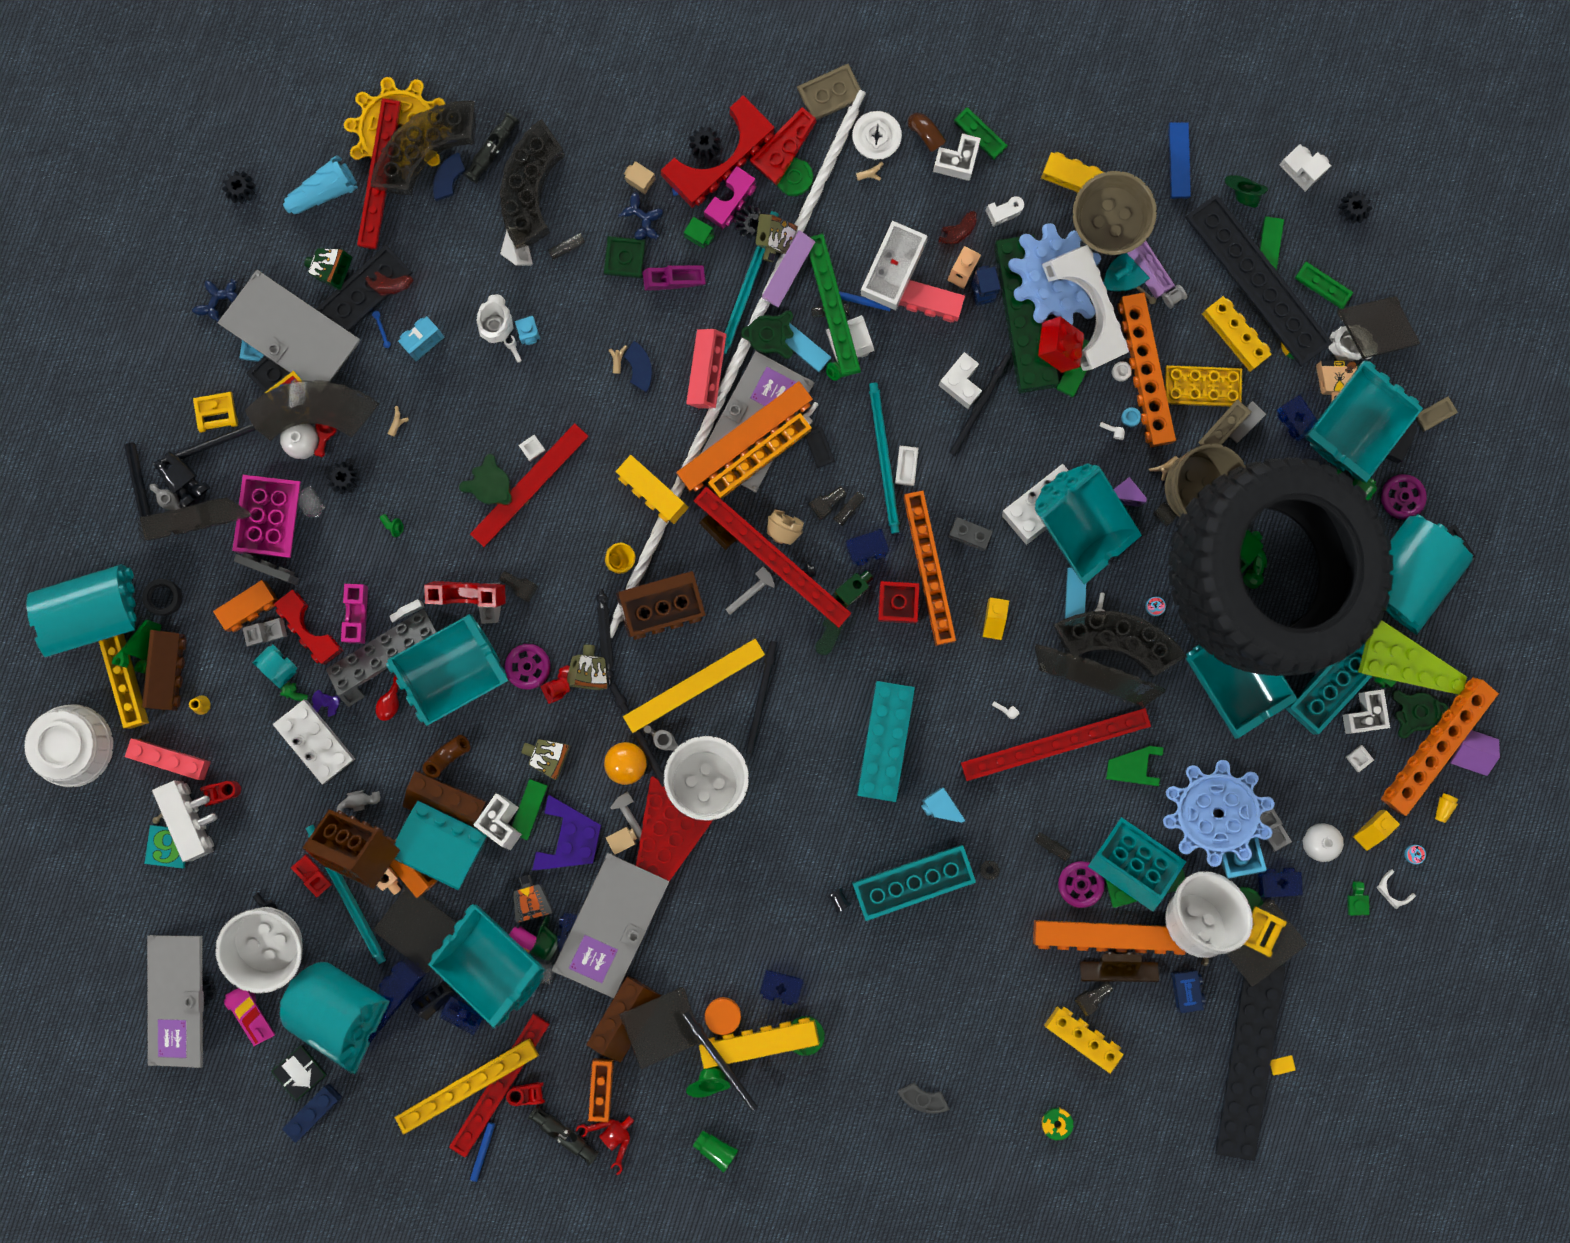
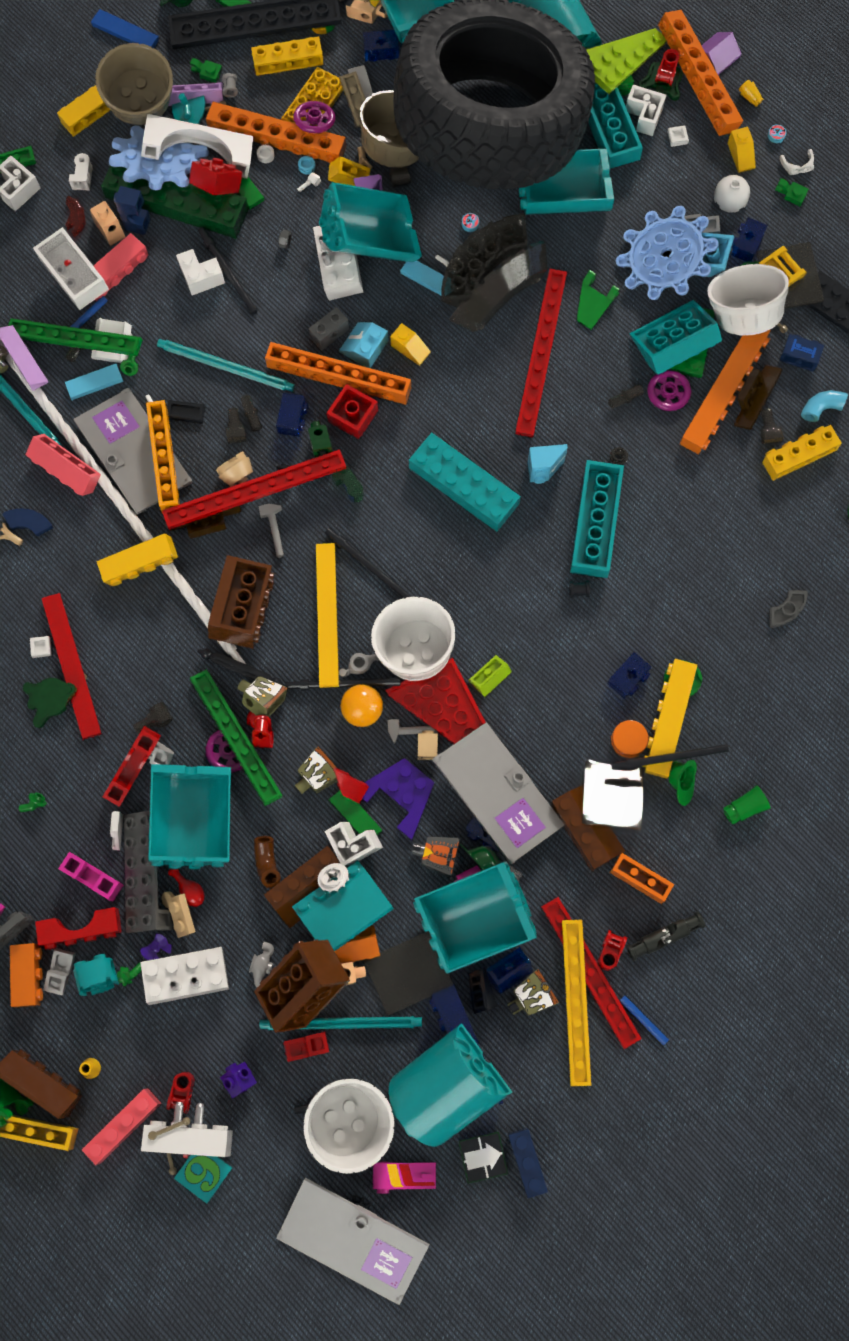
camera: 60 degrees left, 10 degrees down
white piece [25,704,113,787] -> none
red piece [576,1115,634,1175] -> none
yellow piece [605,542,635,574] -> none
orange brick [676,381,813,492] -> none
dark green tile [741,311,794,359] -> none
white tile [895,446,919,486] -> none
white hand [992,701,1019,719] -> none
none -> dark tan hinge [148,1117,190,1140]
none -> tan hinge [162,891,195,938]
none -> green plate [190,58,222,83]
none -> green tile [190,669,282,806]
none -> dark purple brick [220,1061,257,1099]
none -> dark grey tile [278,230,292,249]
none -> magenta plate [293,101,335,133]
none -> white gear [318,863,349,893]
none -> yellow slope [328,156,370,186]
none -> red slope [333,768,369,803]
none -> medium azure slope [339,322,389,368]
none -> lime slope [468,655,511,697]
none -> torso [507,969,559,1016]
none -> red piece [655,49,679,86]
none -> medium azure cylinder [801,390,848,422]

